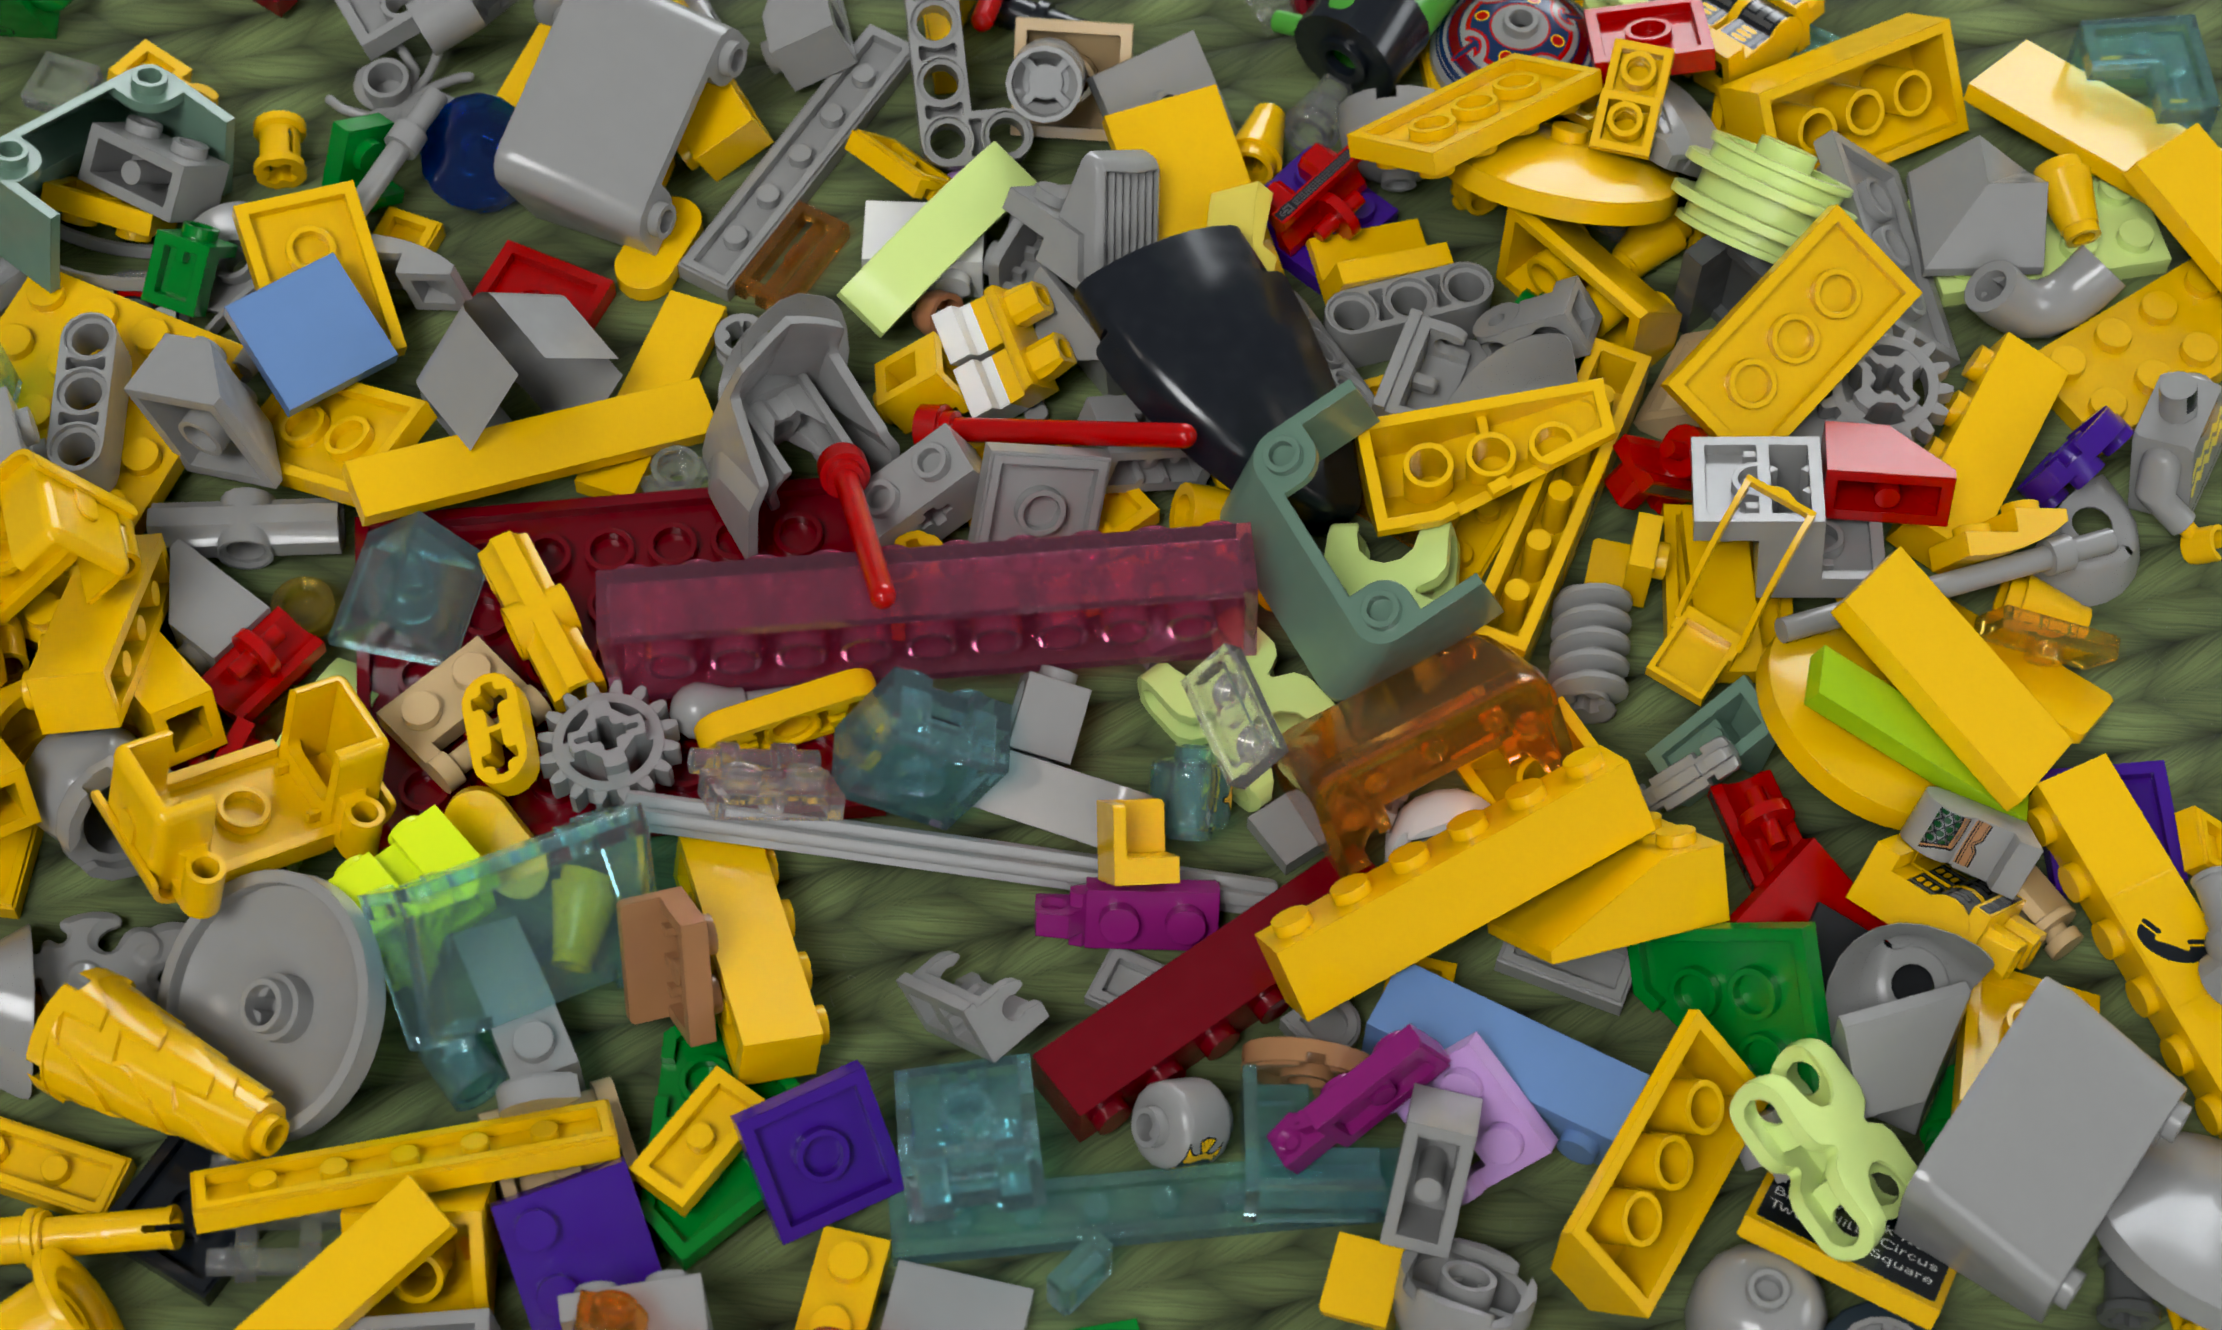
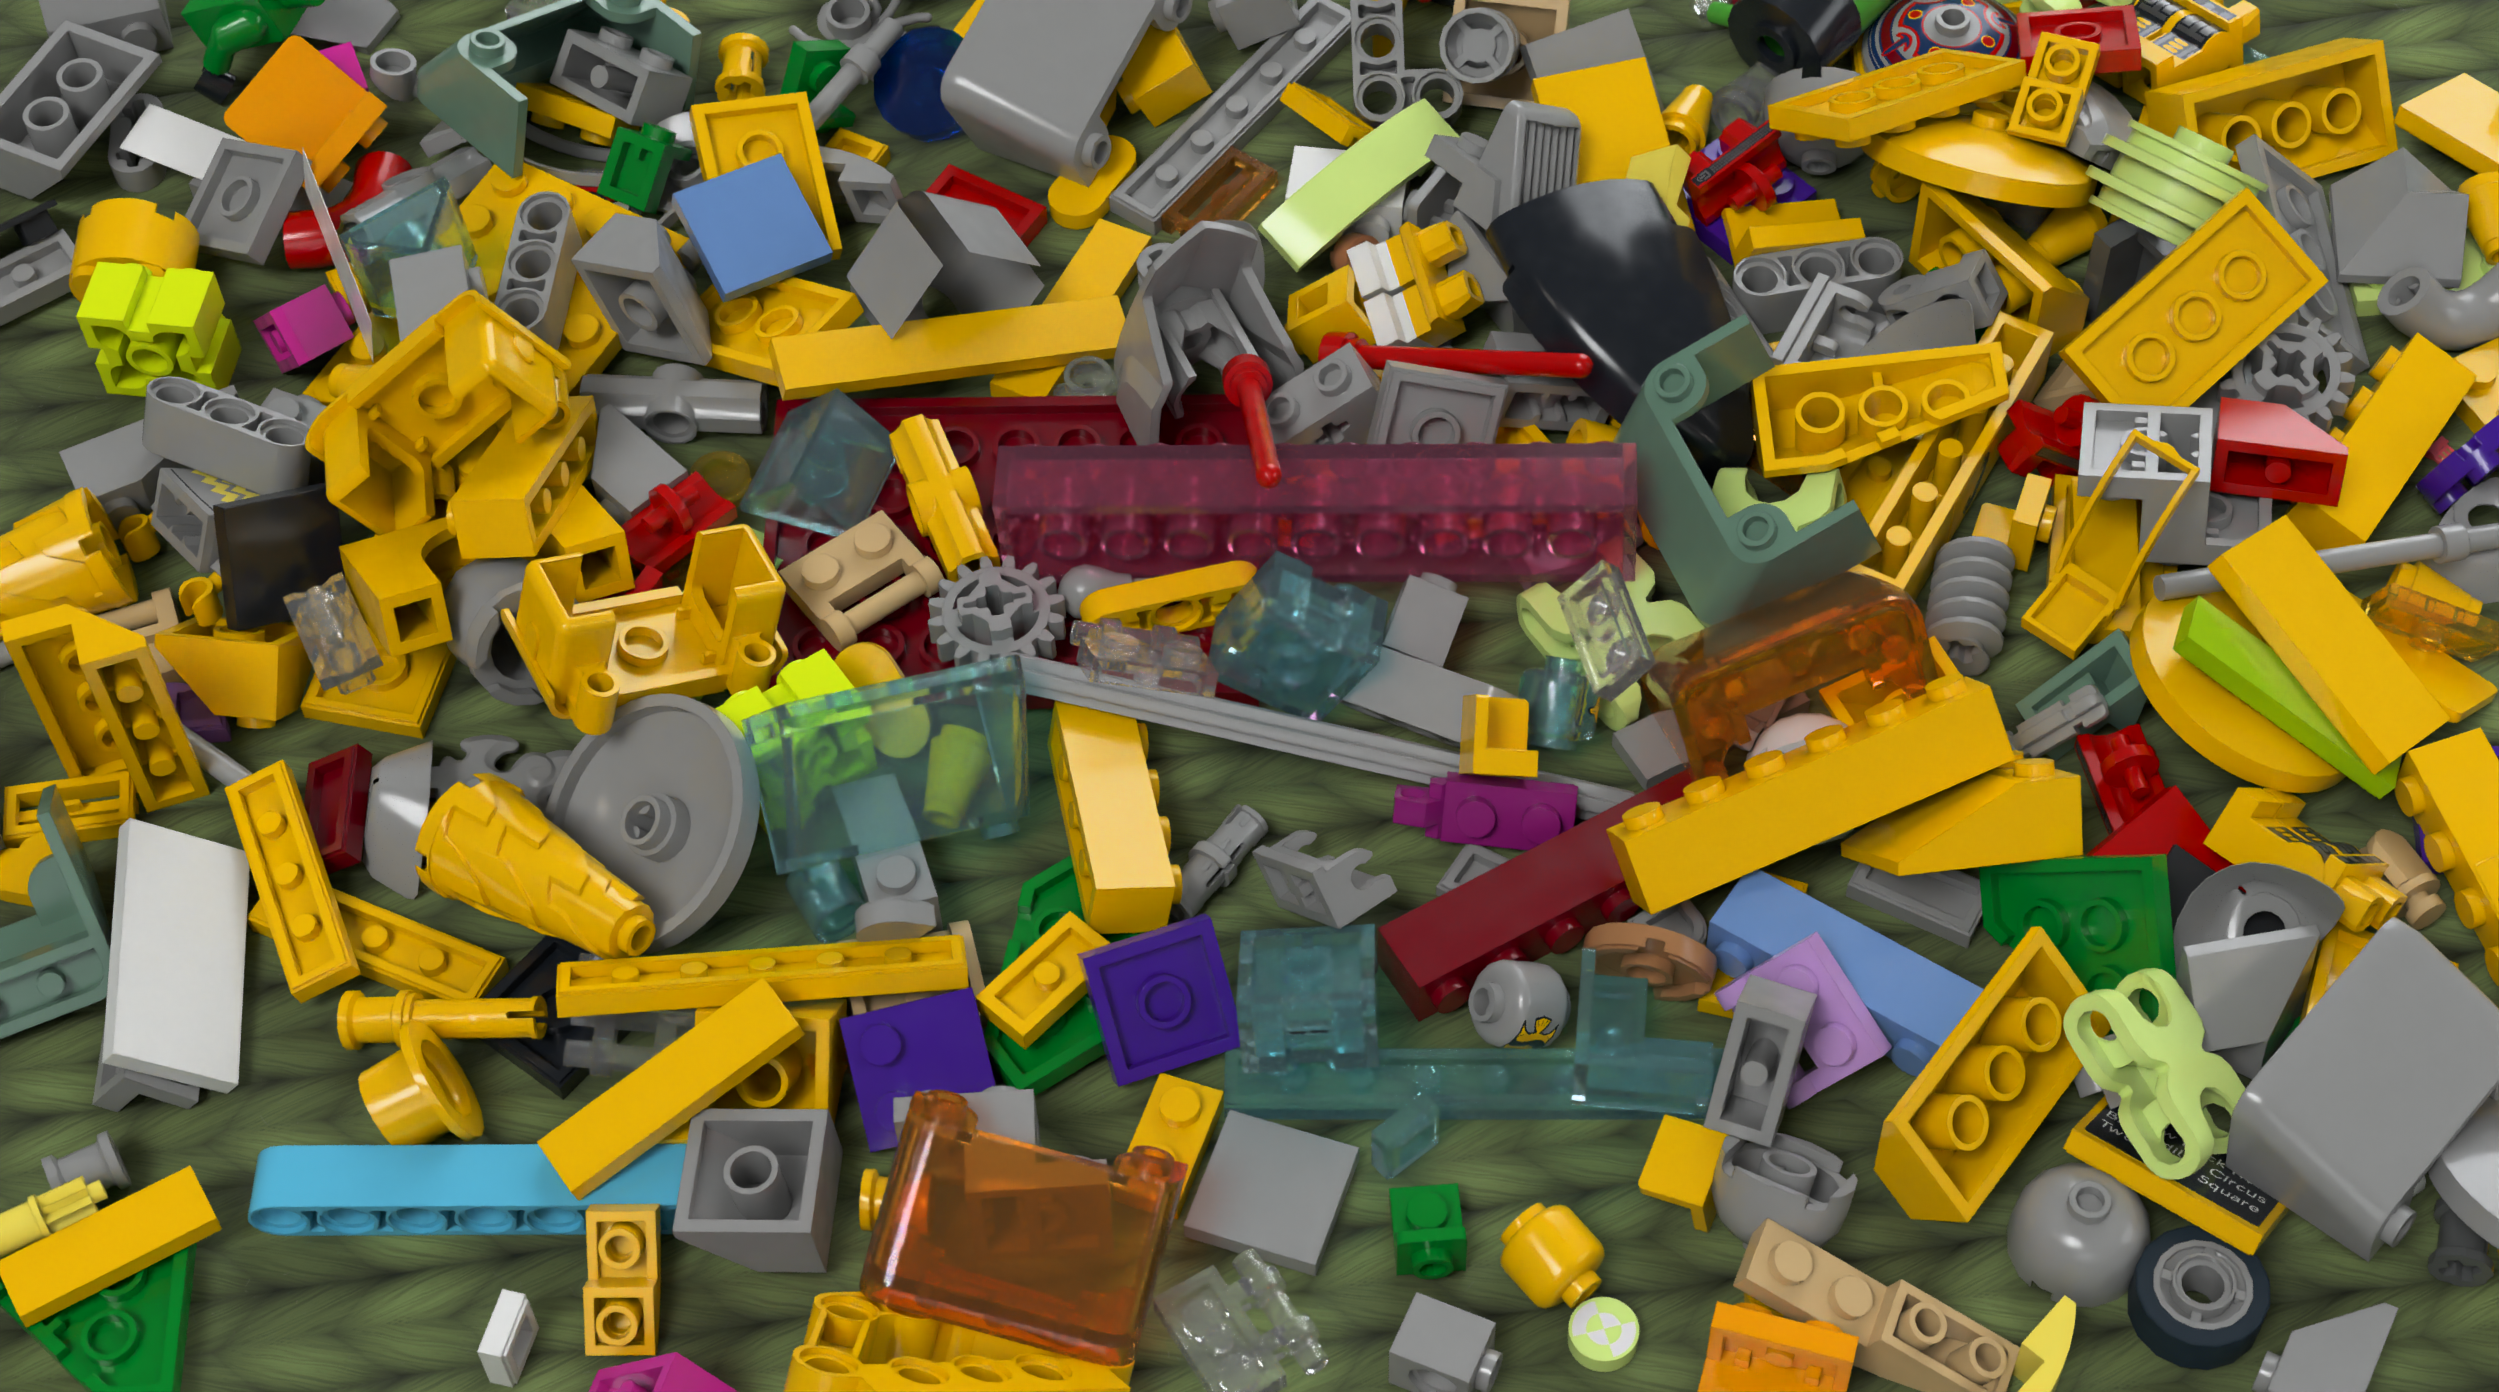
camera: 10 degrees right, 5 degrees down
yellow beam [462,672,540,796] -> none
medium nougat bracket [616,886,723,1047] -> none
magenta hinge [1266,1023,1451,1174] -> none
light grey leg [1900,786,2044,900] -> none
yellow slope [1928,499,2068,573] -> none
none -> light grey pin [1169,804,1268,922]
none -> coral piece [2424,436,2455,464]

